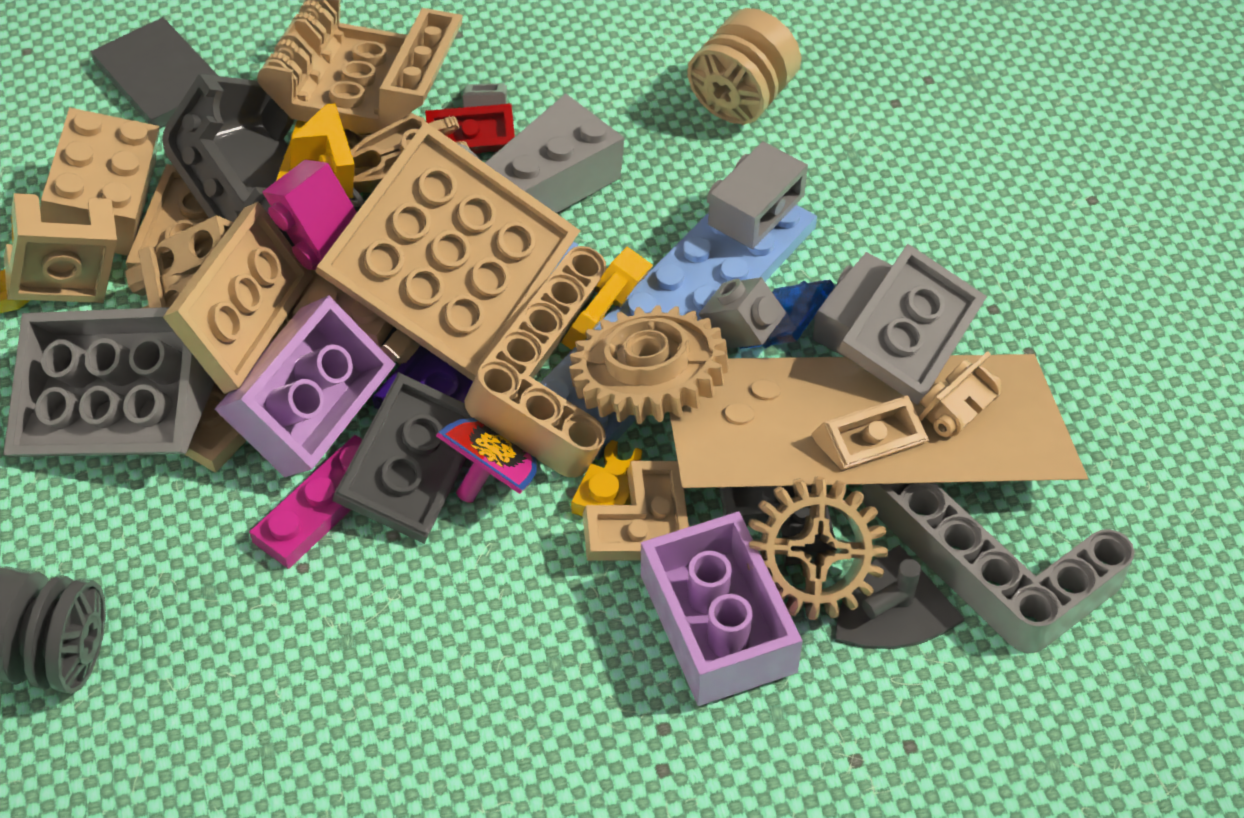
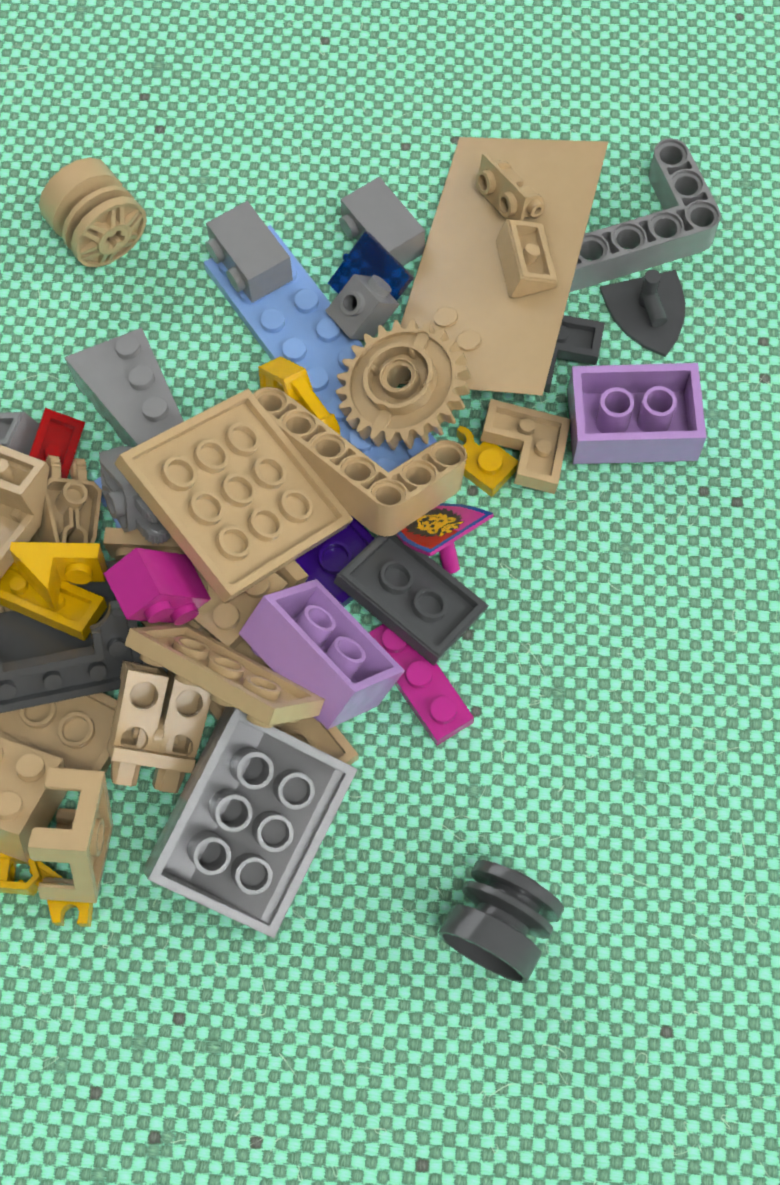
camera: 70 degrees left, 15 degrees up
tan gear [747,477,888,620] -> none
light grey plate [836,244,987,405] -> none

